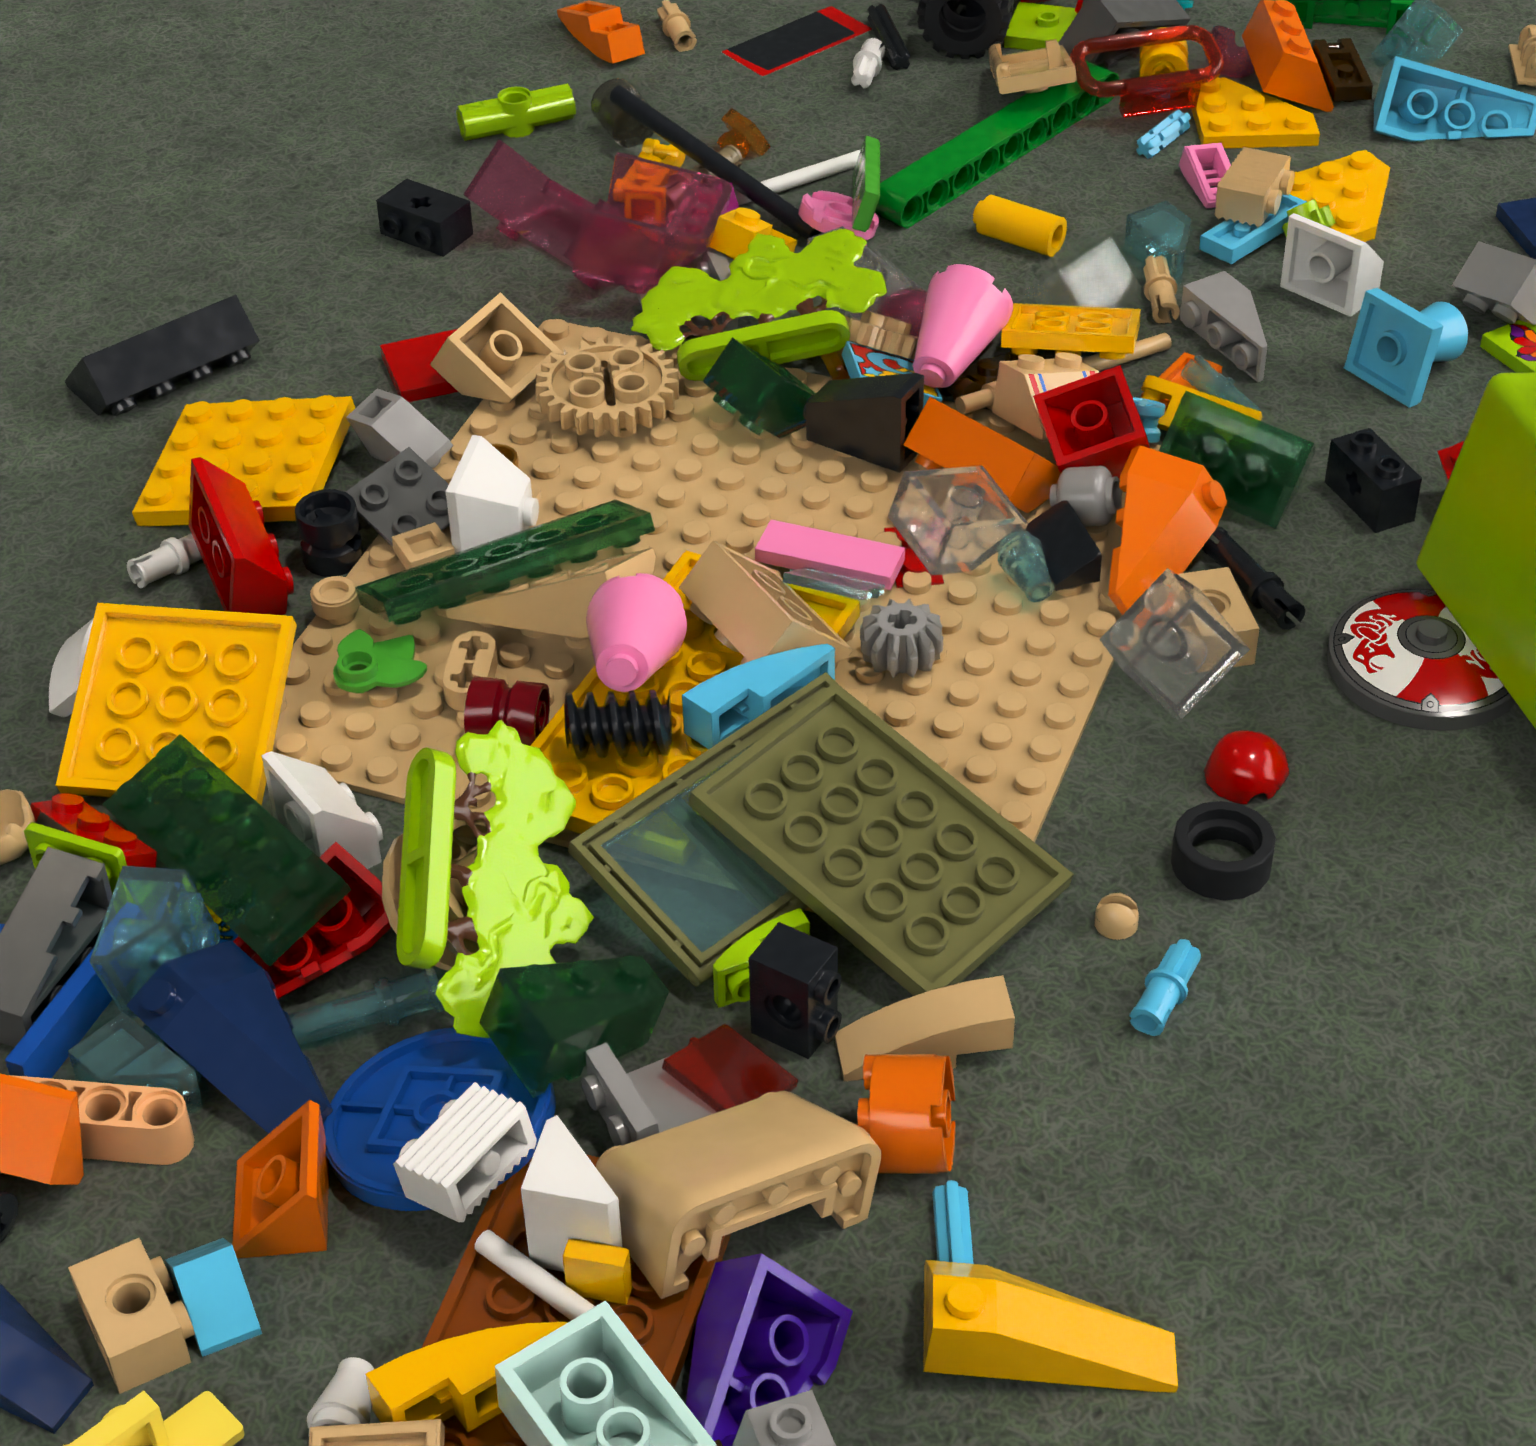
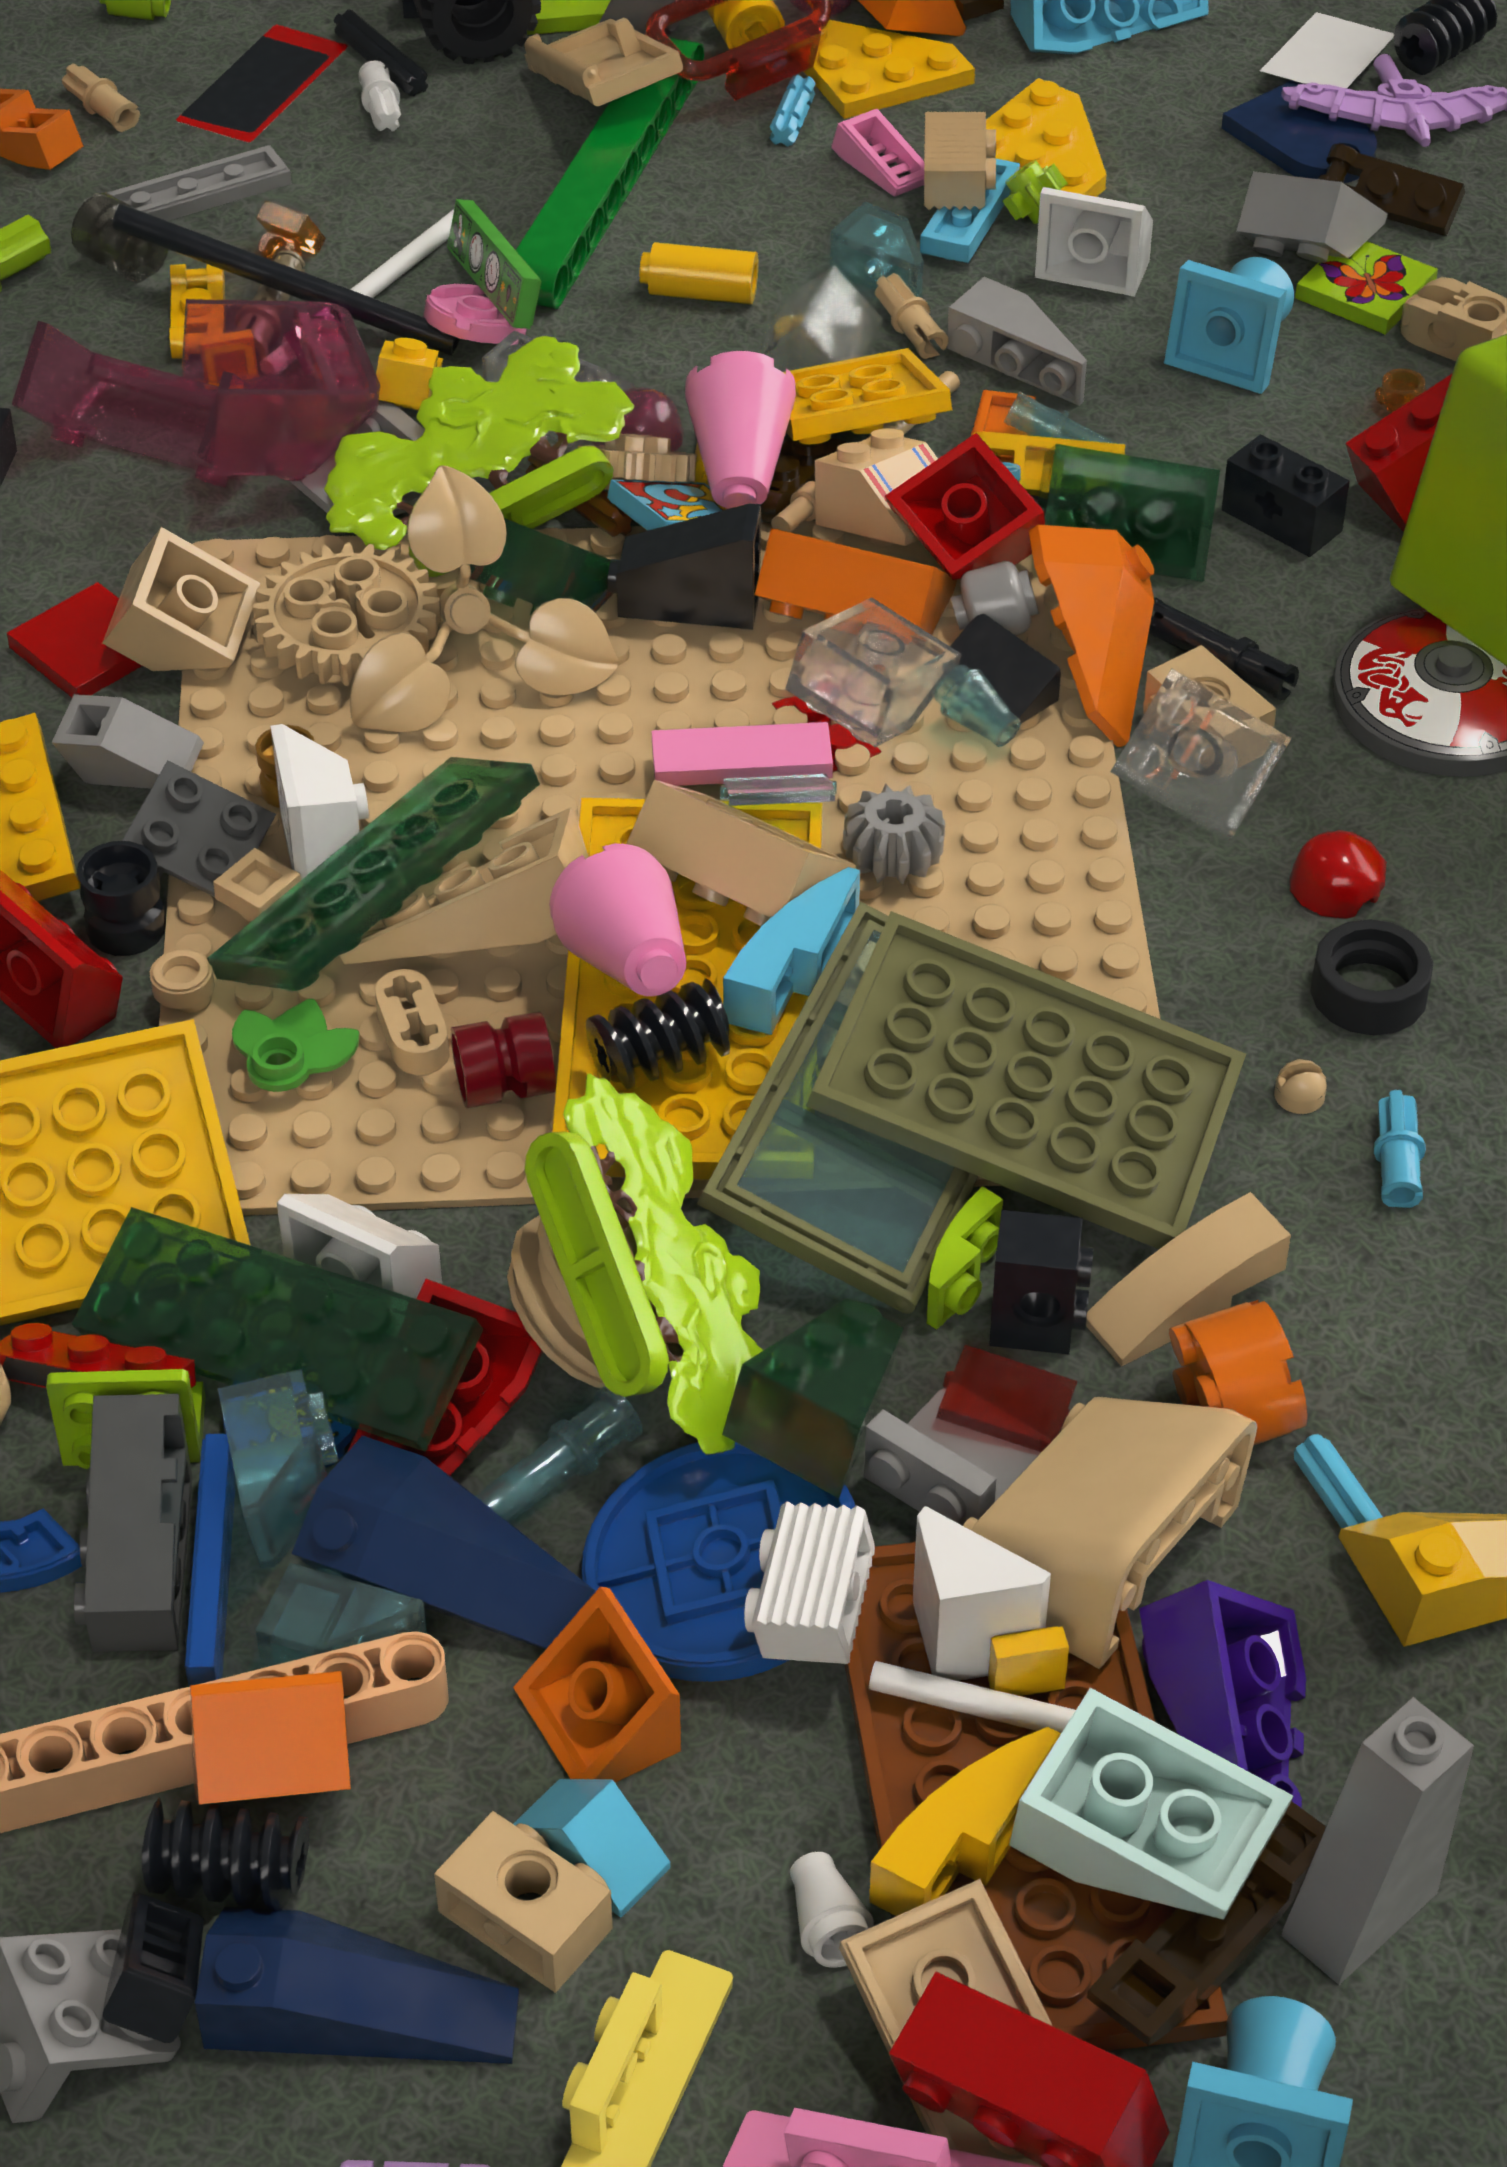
camera: 25 degrees left, 5 degrees up
none -> light grey tile [84,145,292,239]
none -> tan plant [350,465,619,732]

